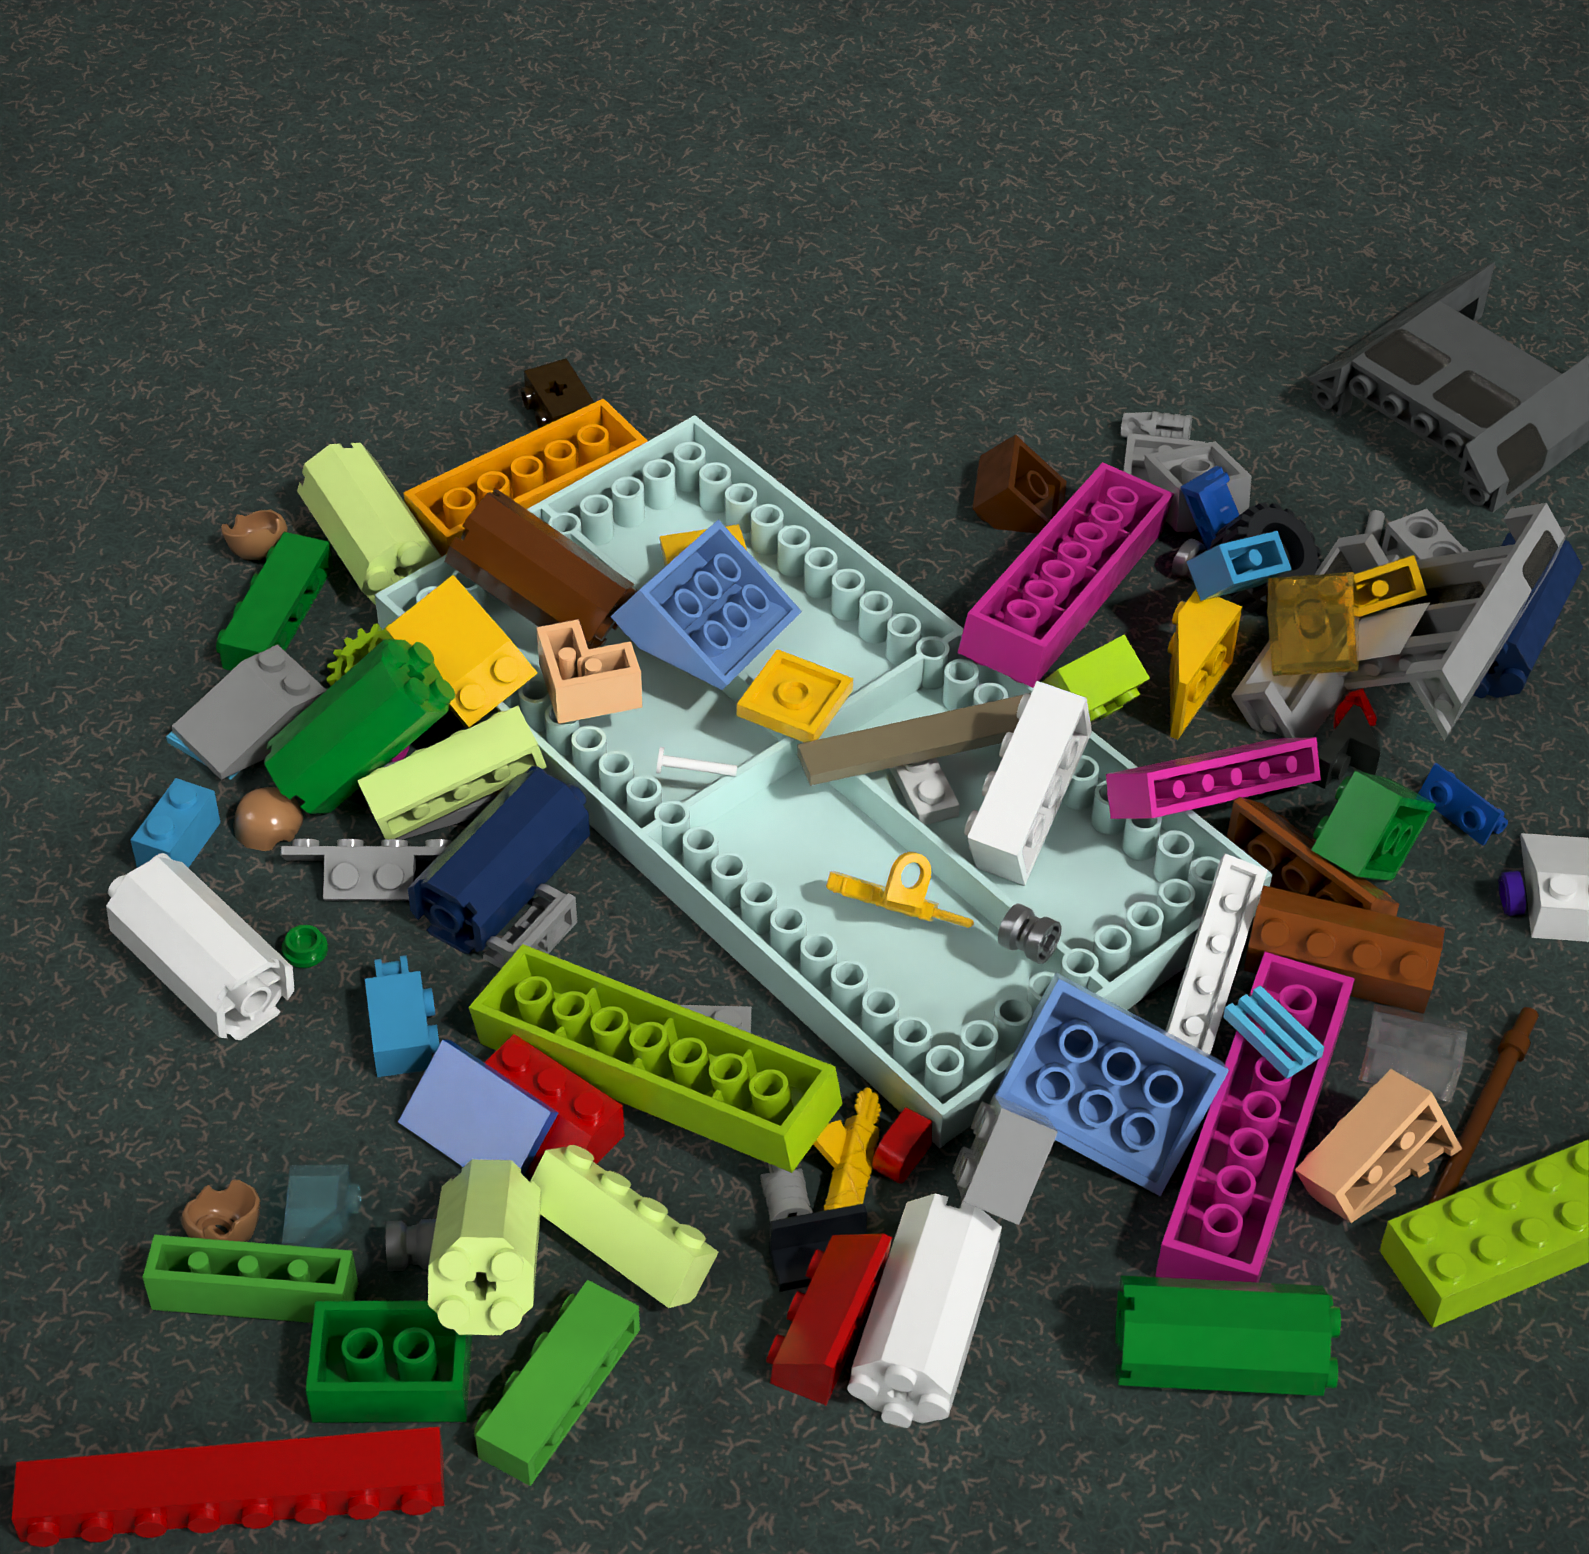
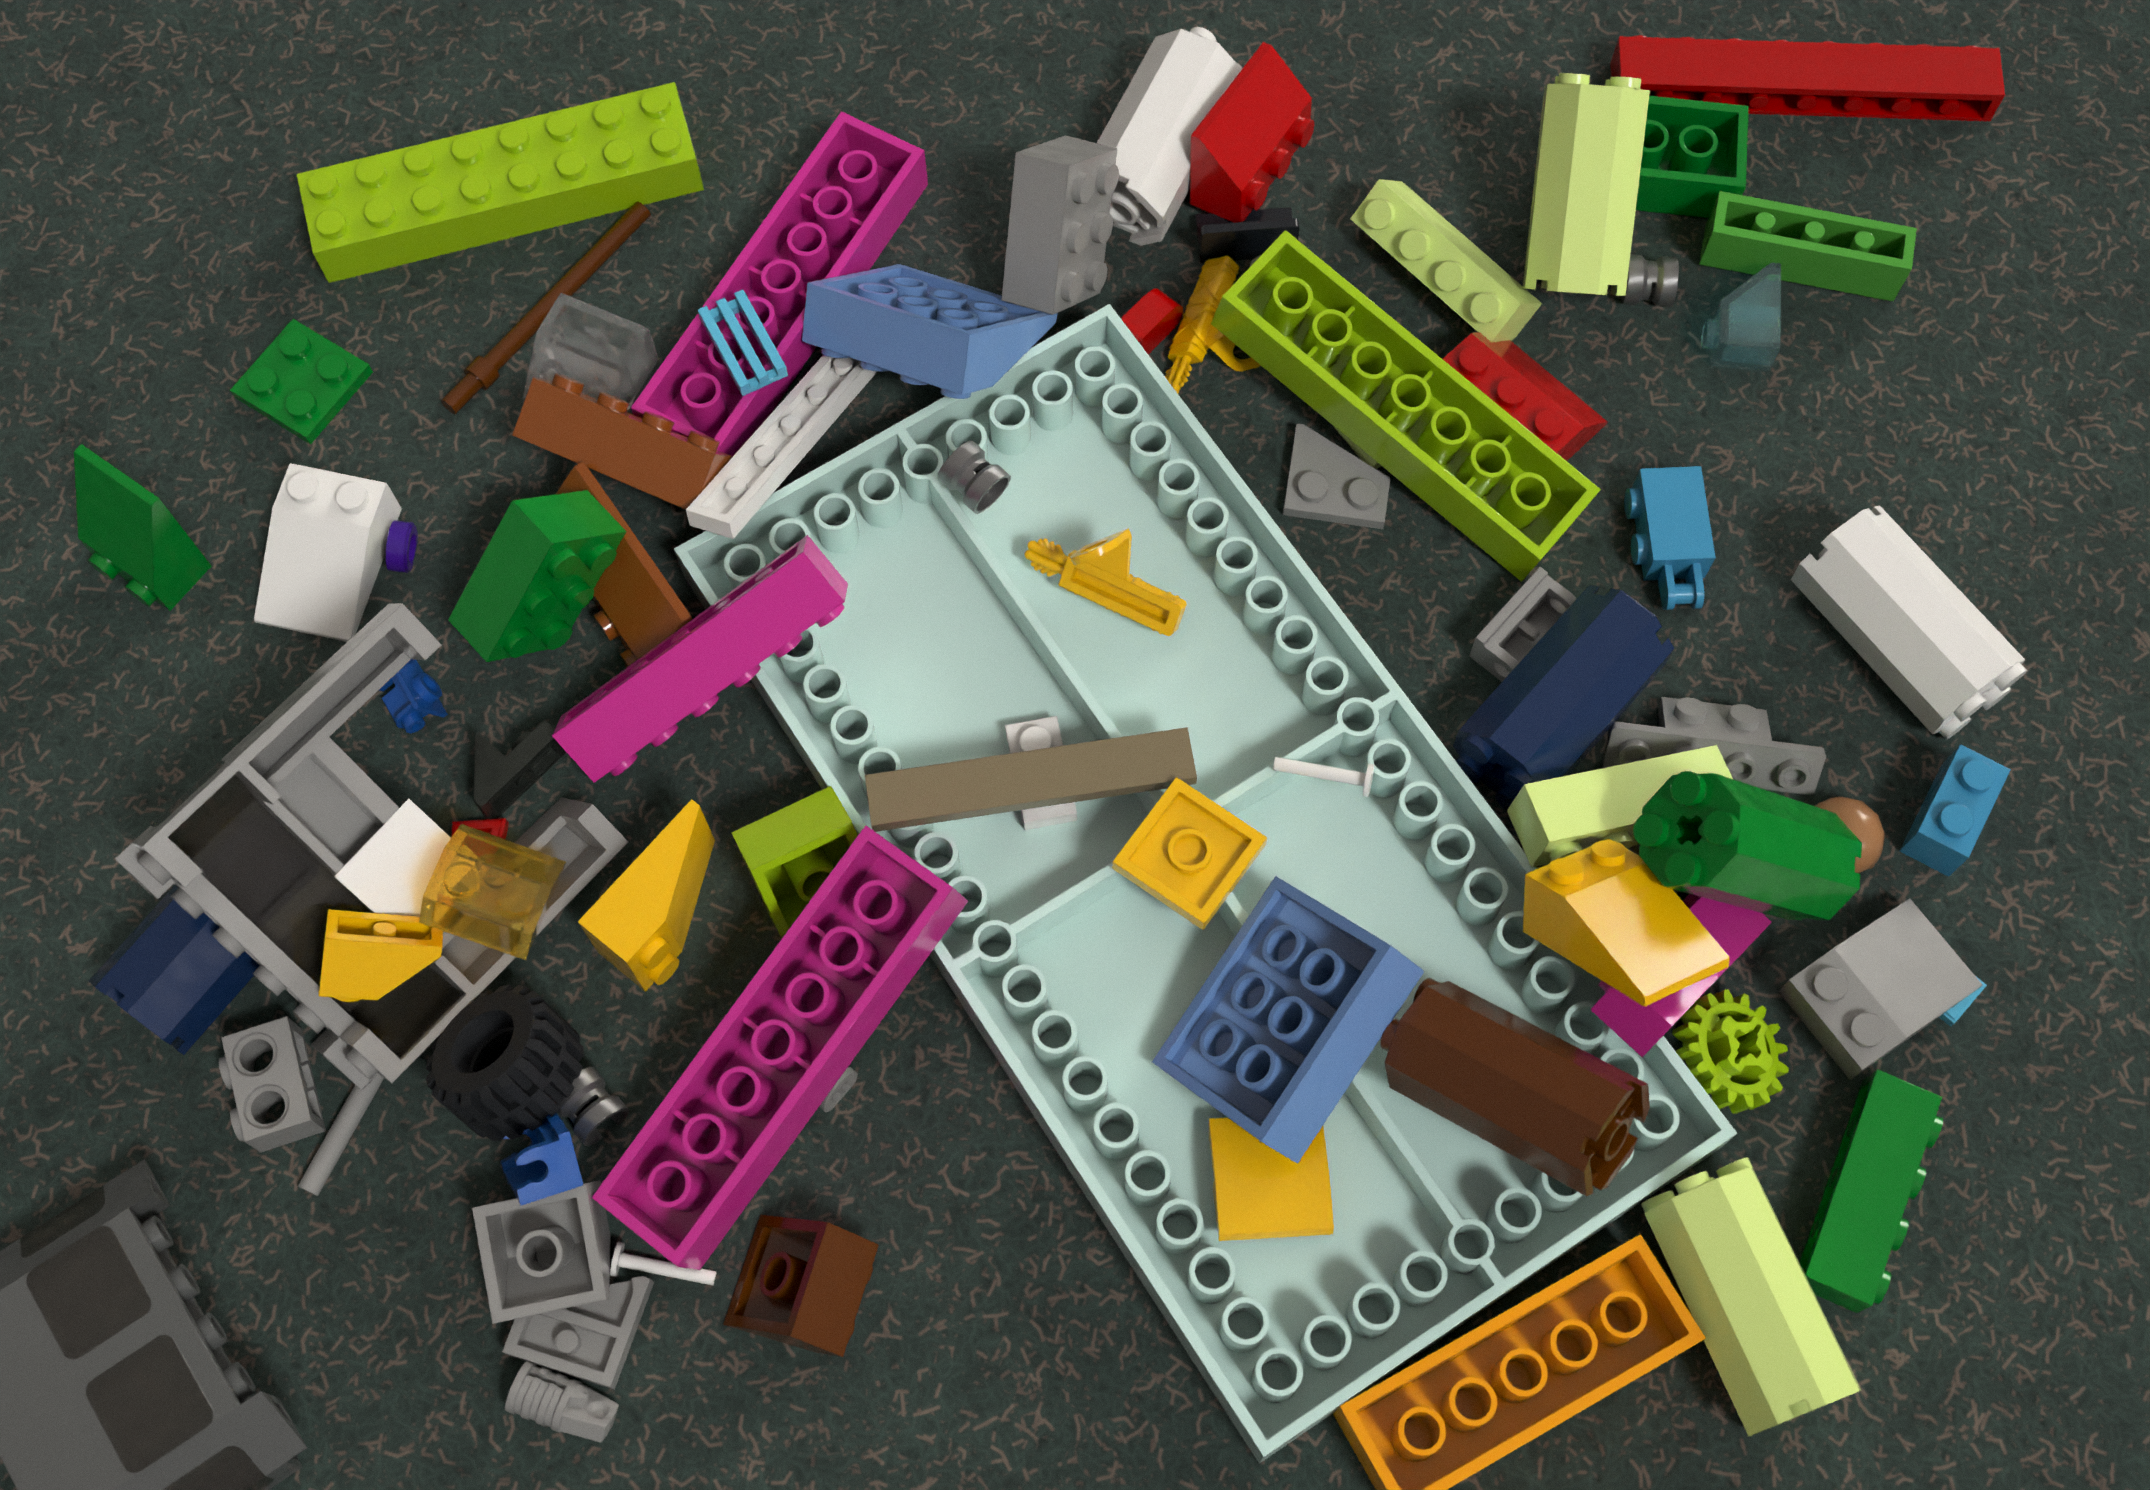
camera: 170 degrees left, 20 degrees up
medium nougat hair [182,1179,260,1242] -> none
medium nougat hair [221,509,288,561] -> none
green plate [282,925,328,968] -> none
tile [398,1039,559,1176] -> none
bright green brick [474,1280,640,1486] -> none
light nougat brick [536,619,642,724] -> none
white brick [964,681,1092,886] -> none
green brick [1115,1275,1341,1396] -> none
dark azure brick [1186,531,1292,601] -> none
light nougat wedge [1295,1069,1462,1223] -> none

